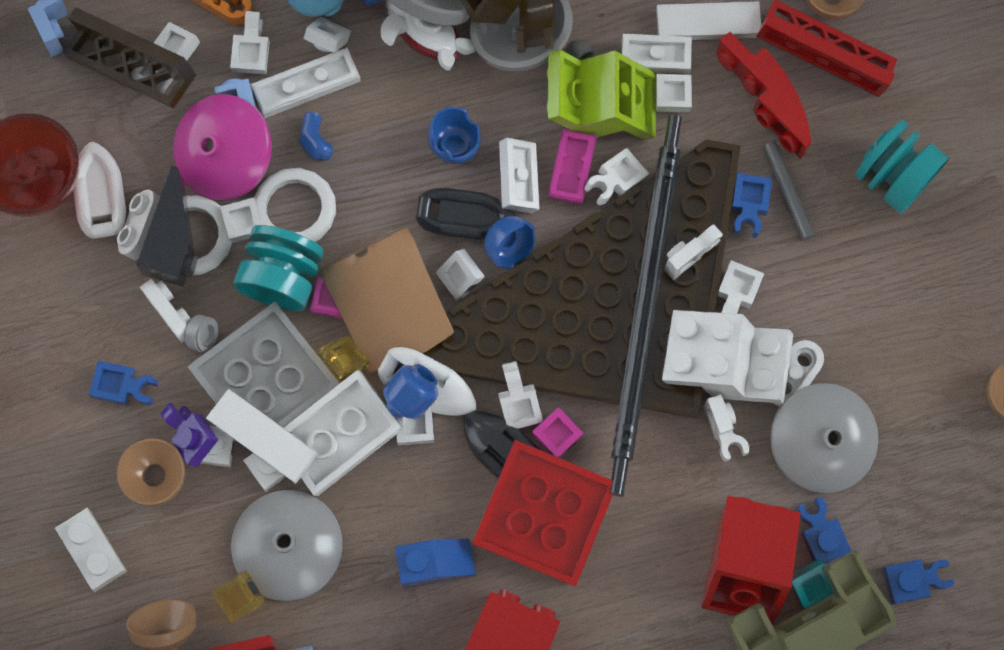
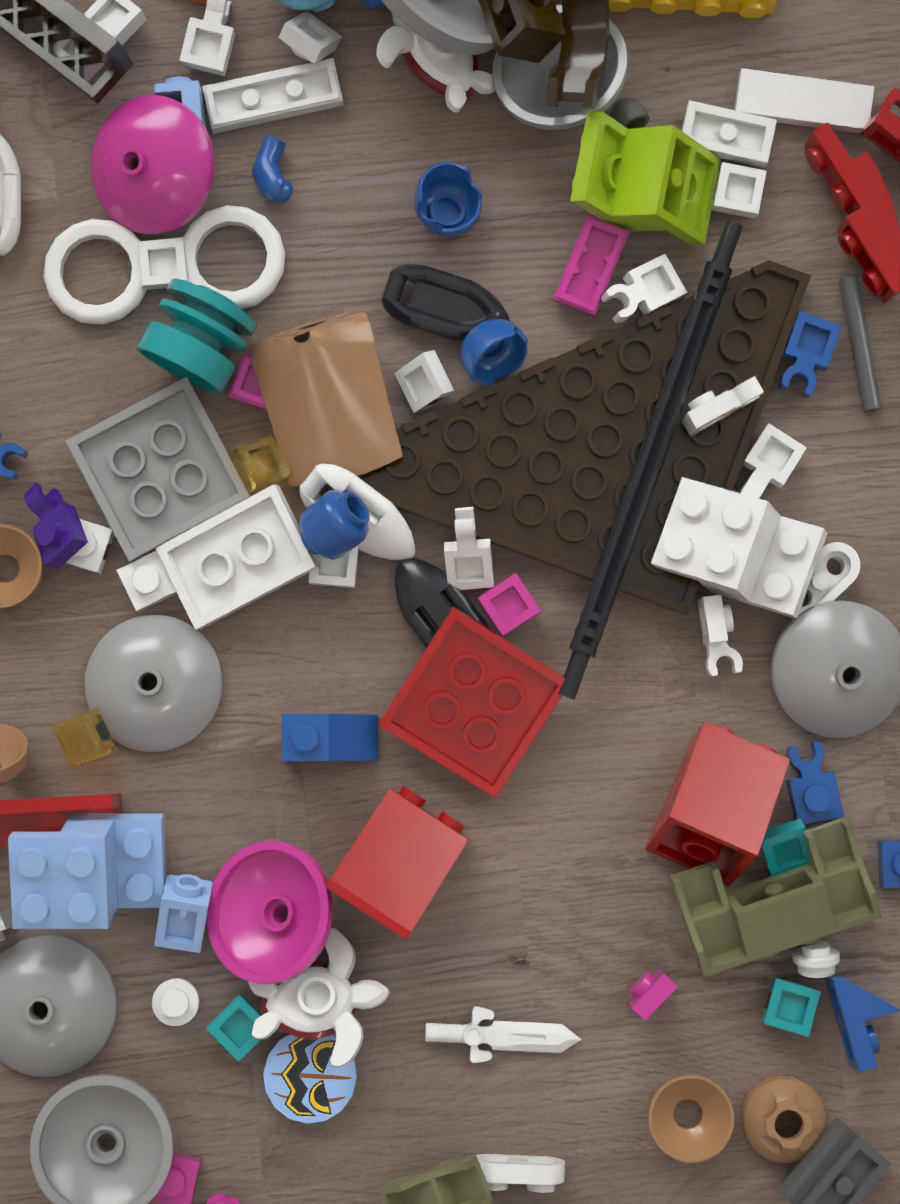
camera: 10 degrees right, 10 degrees up
white plate [117,189,160,260] -> none
black slope [136,166,197,287] -> none
white plate [139,279,191,343] -> none
light grey tile [185,315,218,353] -> none
white tile [206,389,318,484] -> none
white plate [499,138,539,214] -> none

